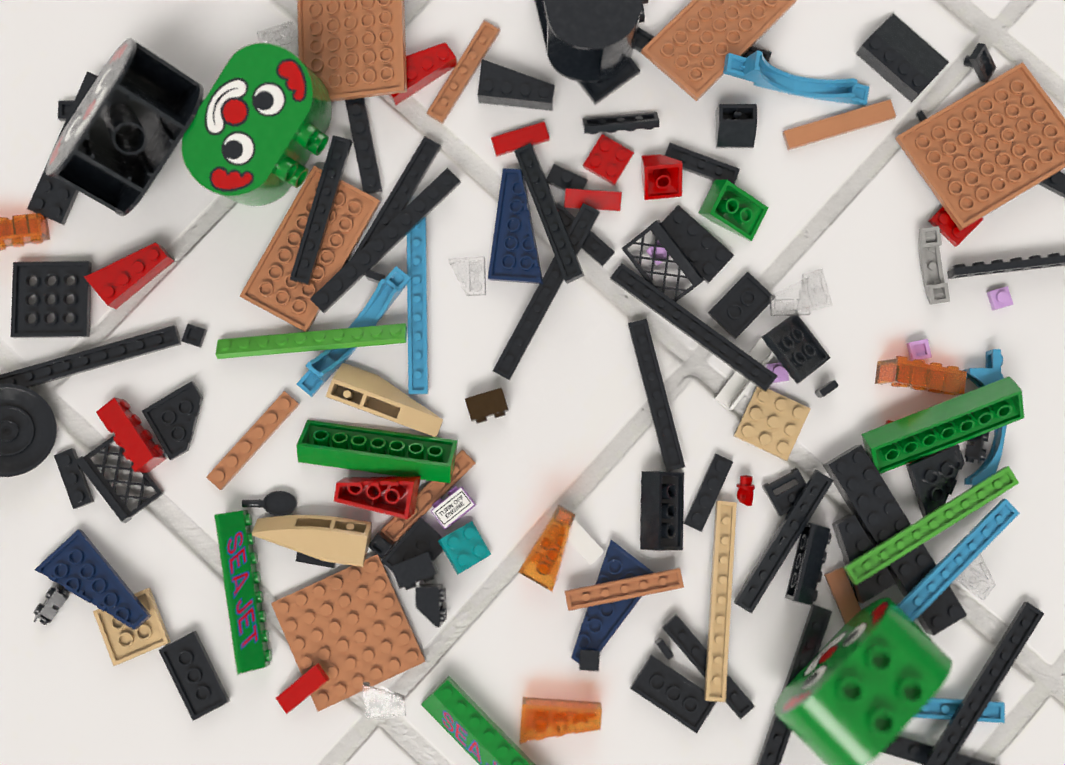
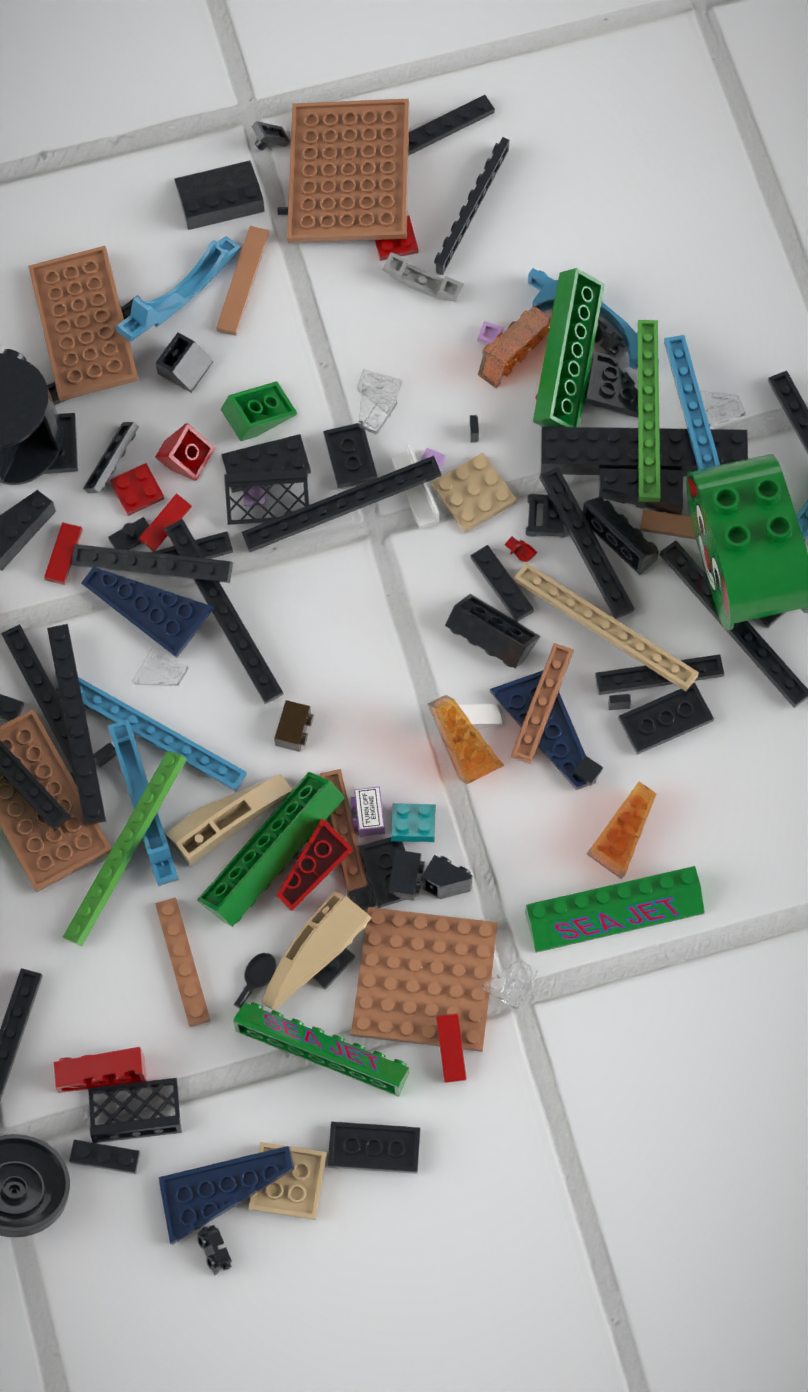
camera: 60 degrees left, 15 degrees down
black plate [142,381,203,460] -> none
black tile [181,323,207,348] -> none
black plate [628,319,685,472] -> none
black plate [665,143,740,184] -> none
black plate [761,313,831,384] -> none
lavender plate [987,286,1013,311] -> none

